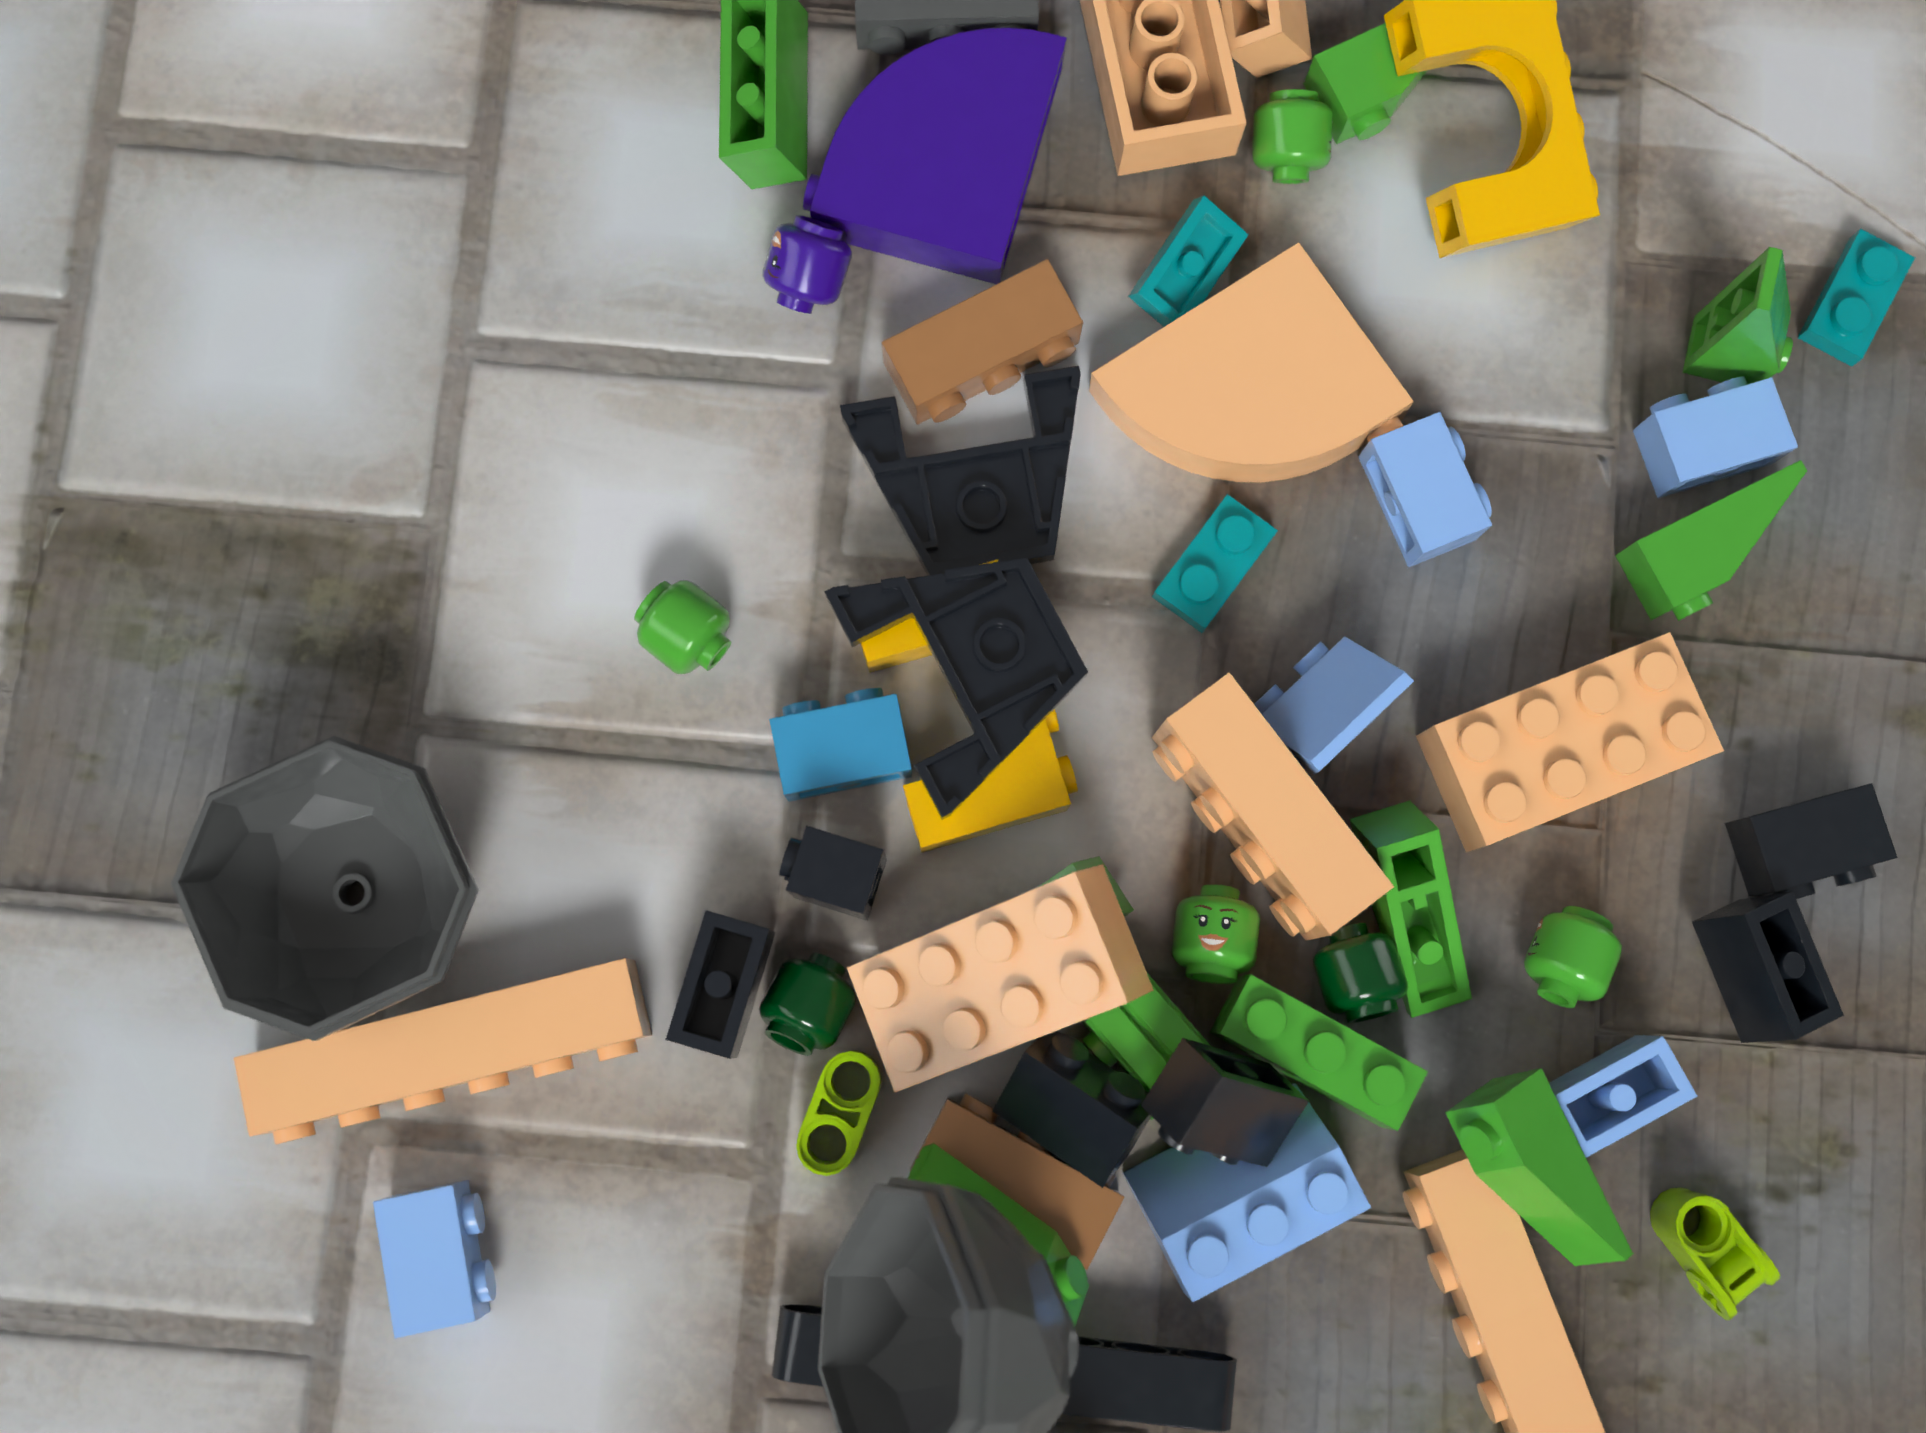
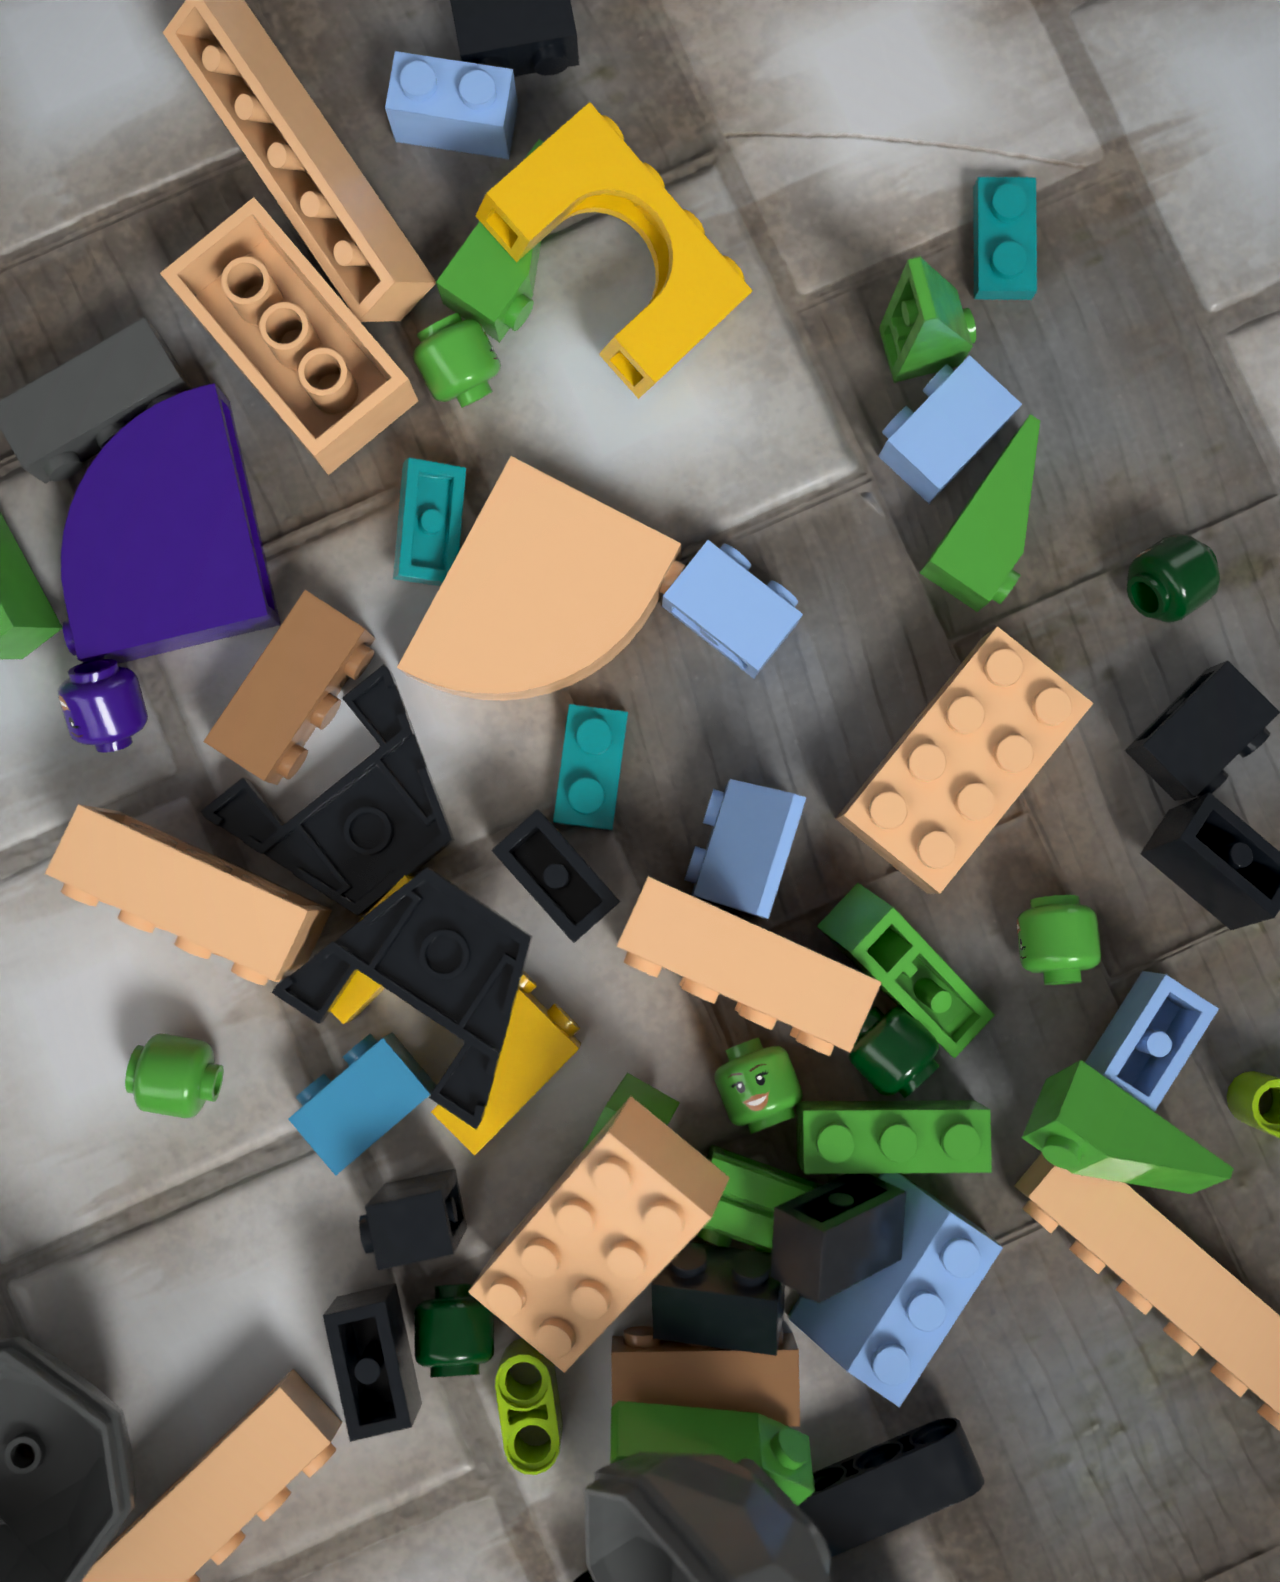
camera: 25 degrees left, 5 degrees up
none -> light nougat brick [45,804,332,986]
none -> black brick [491,809,621,943]
none -> dark green head [1127,533,1220,623]

